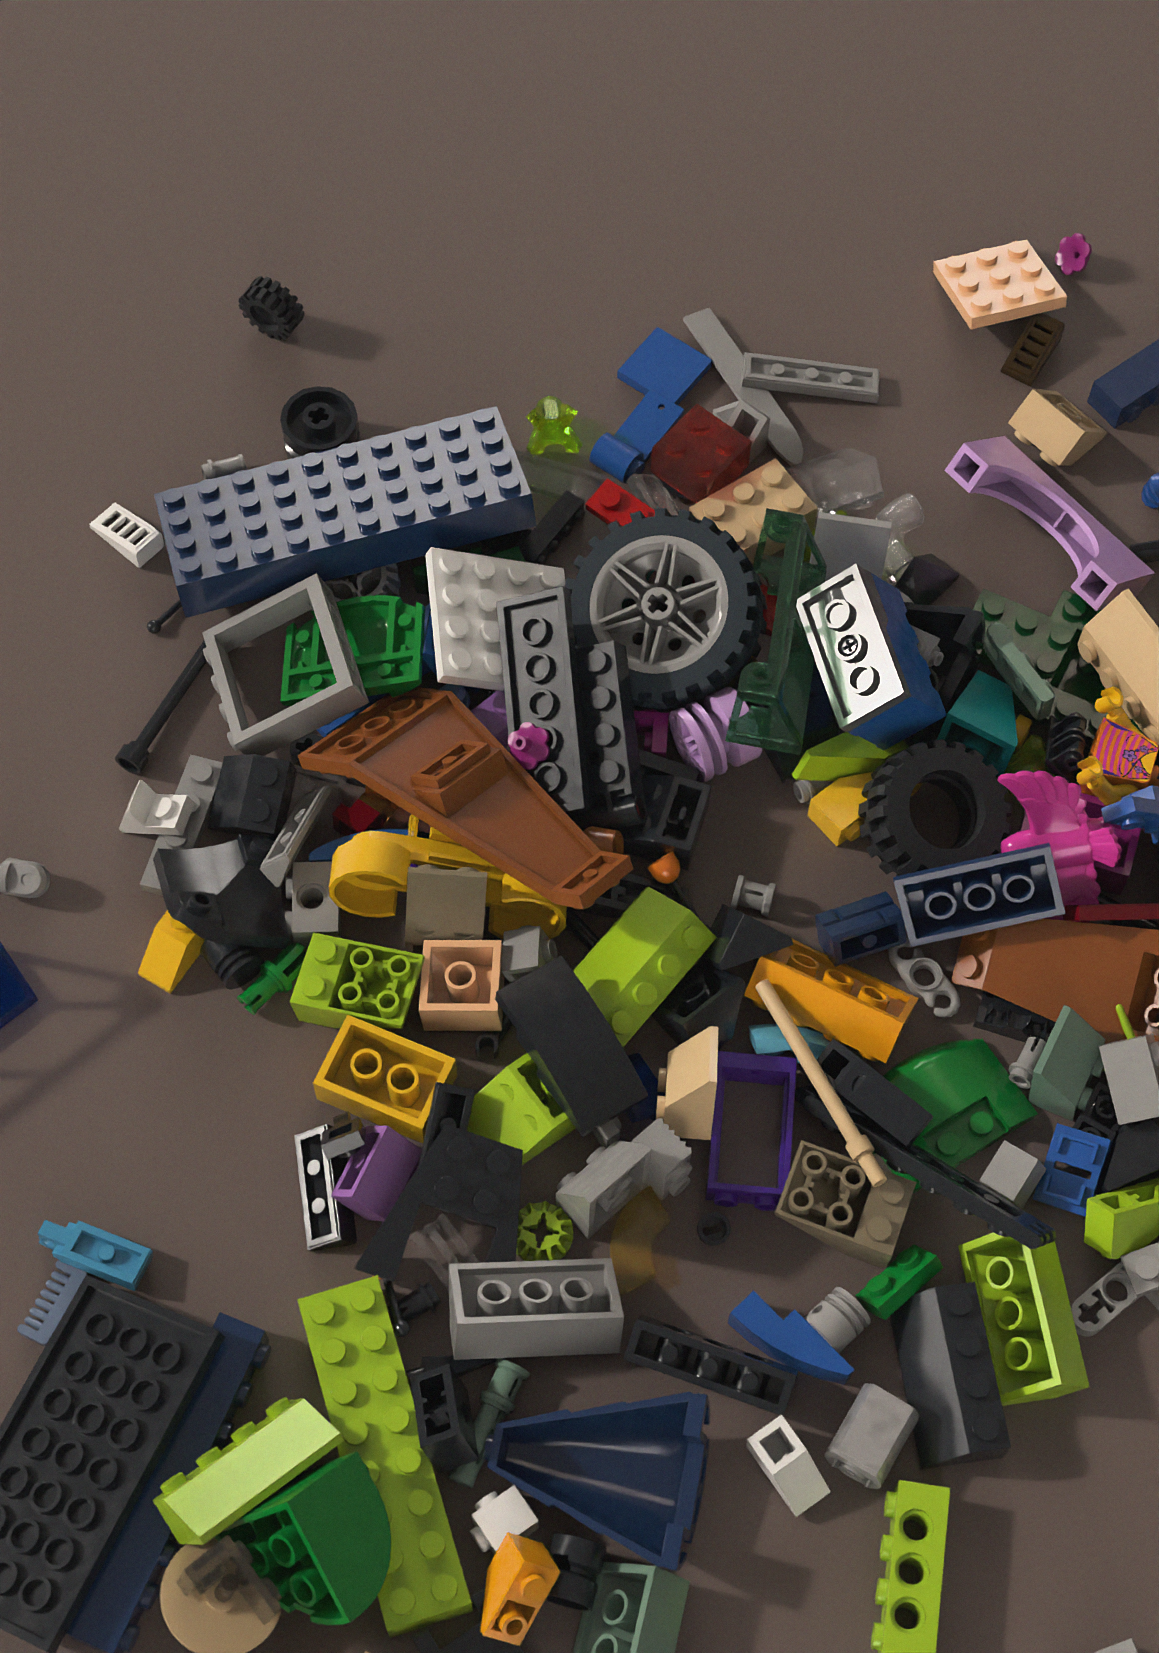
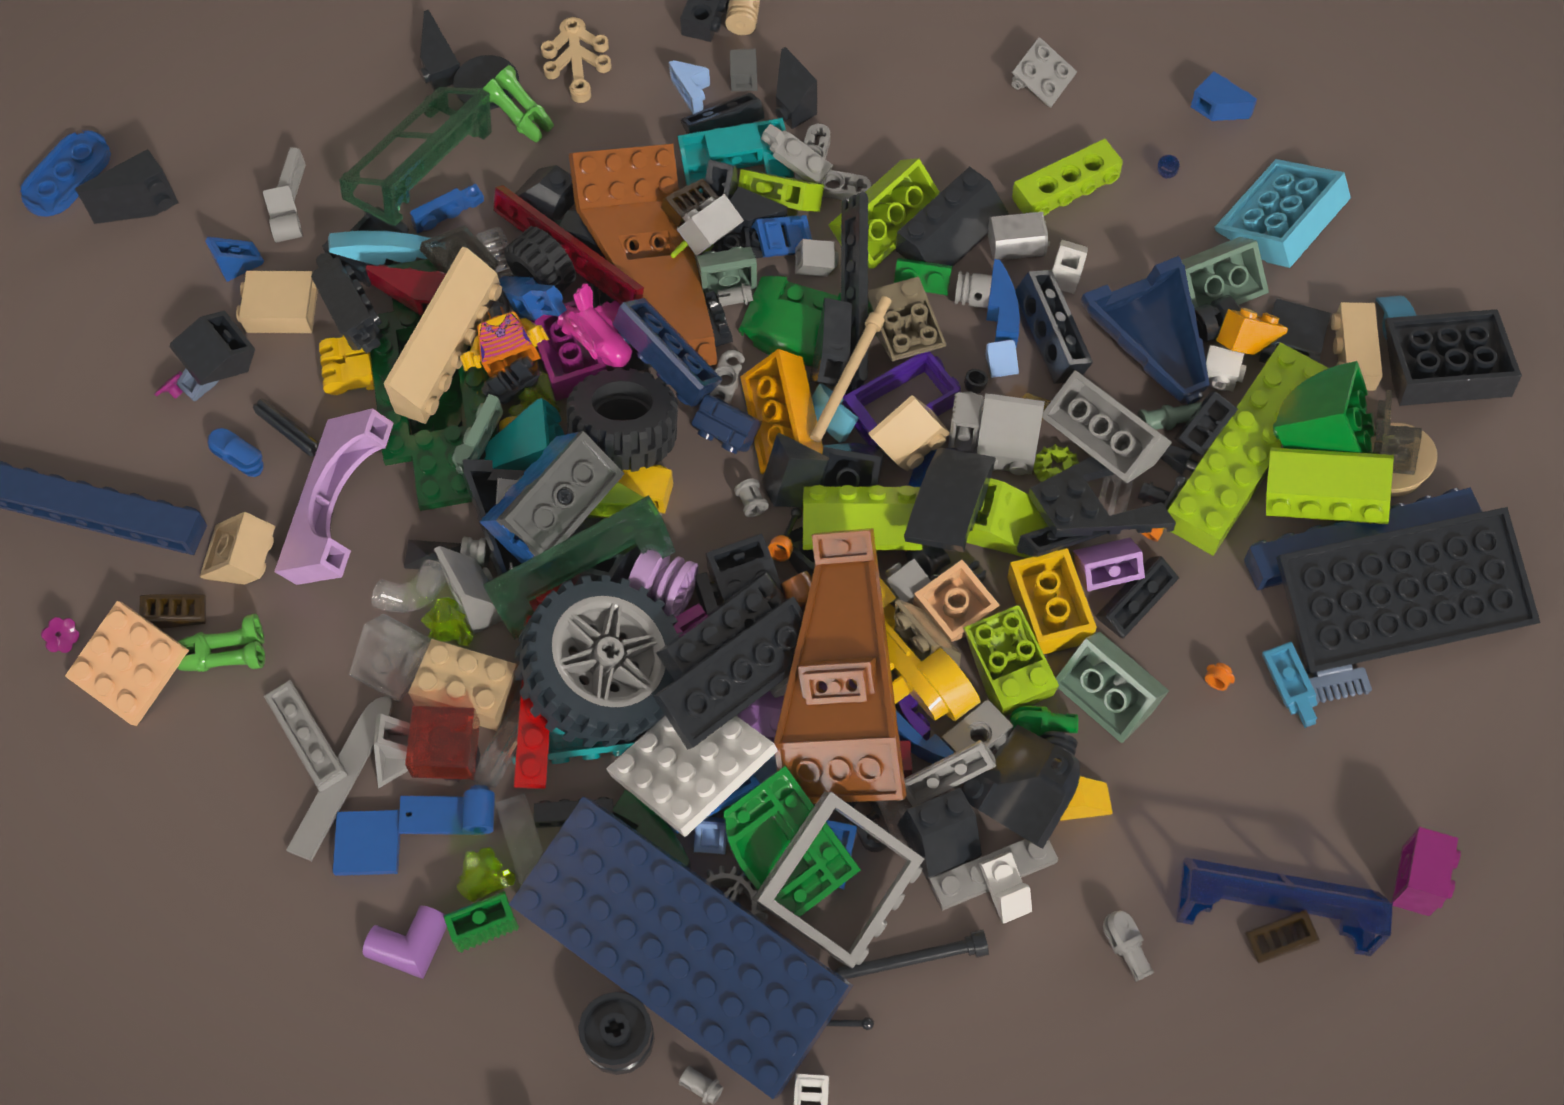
camera: 125 degrees left, 0 degrees up
black plate [321,1111,366,1160] -> none
magenta plant [507,722,550,770] -> none
none -> bright green piece [177,613,265,672]
none -> medium lavender brick [363,905,447,979]
none -> green brick [443,891,519,953]
none -> light blue slope [985,340,1019,378]
none -> sand green slope [1056,631,1169,743]
none -> orange plate [1205,663,1235,691]

